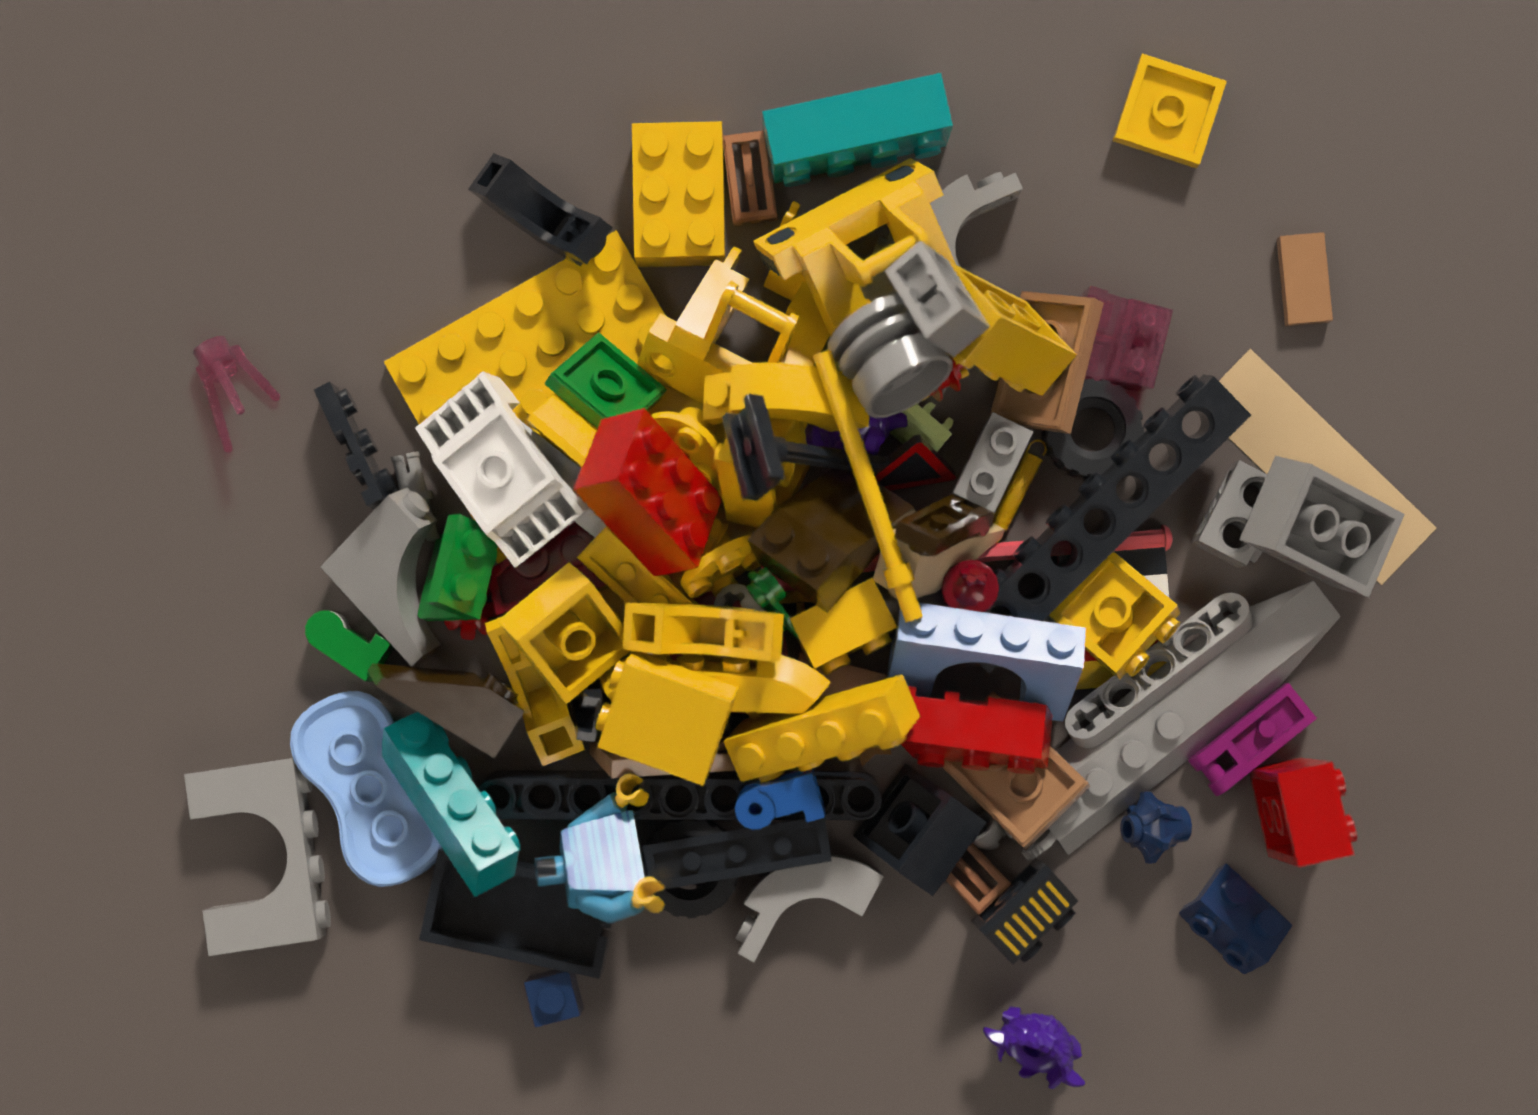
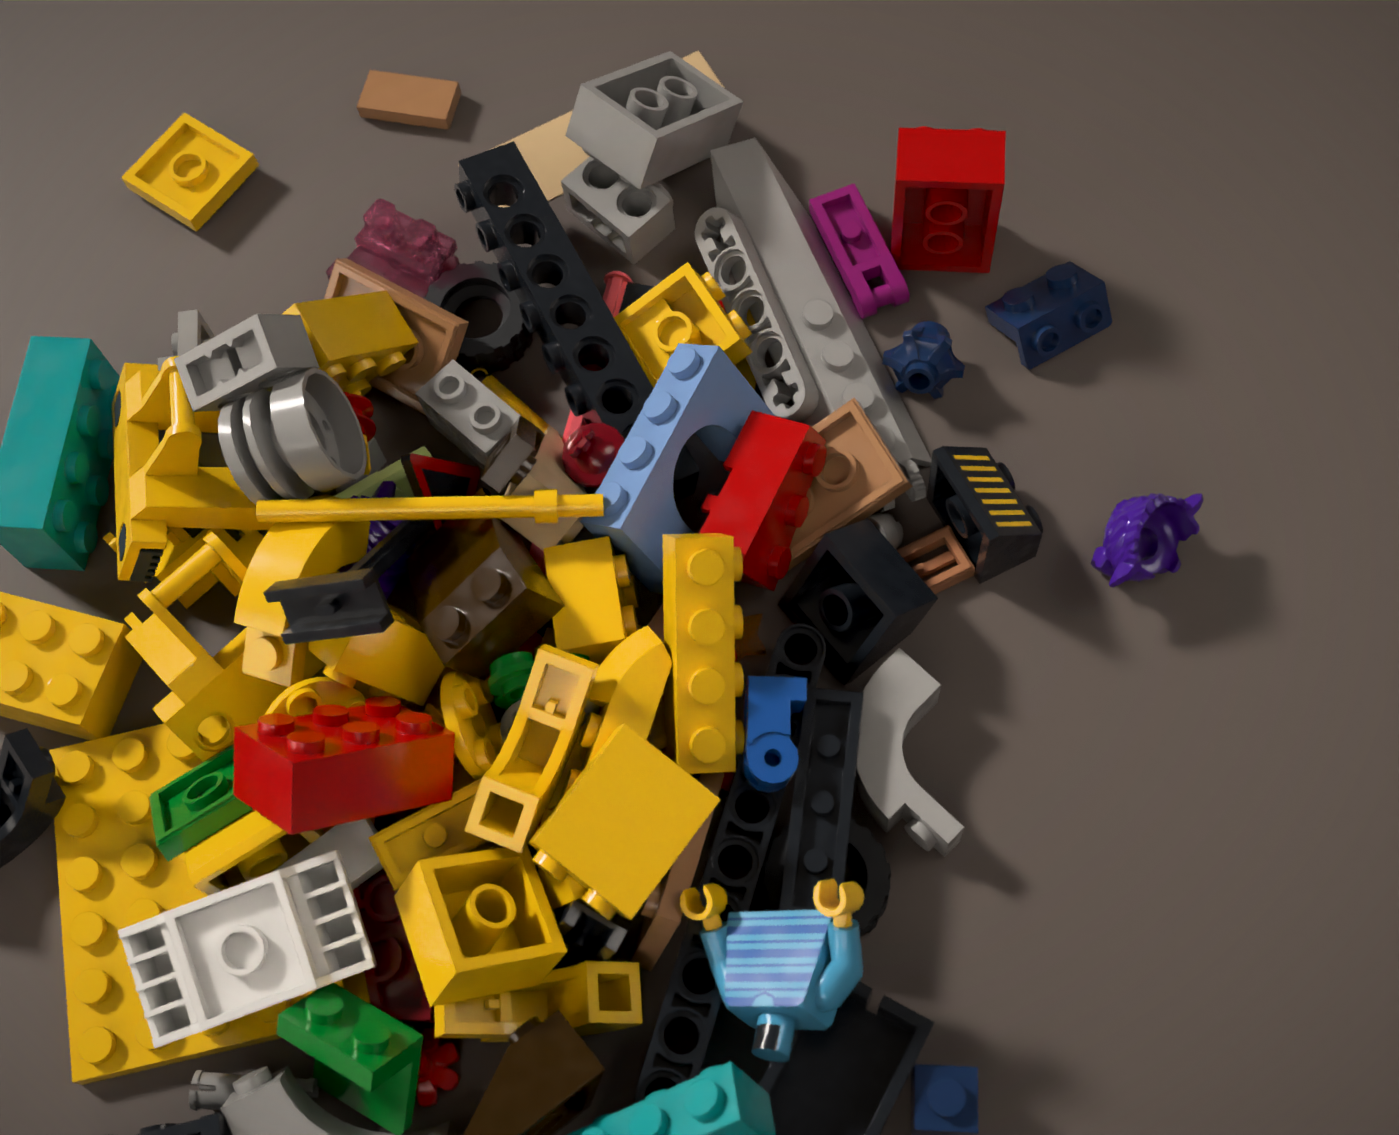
camera: 65 degrees left, 20 degrees down
nougat tile [723,131,777,226] -> none

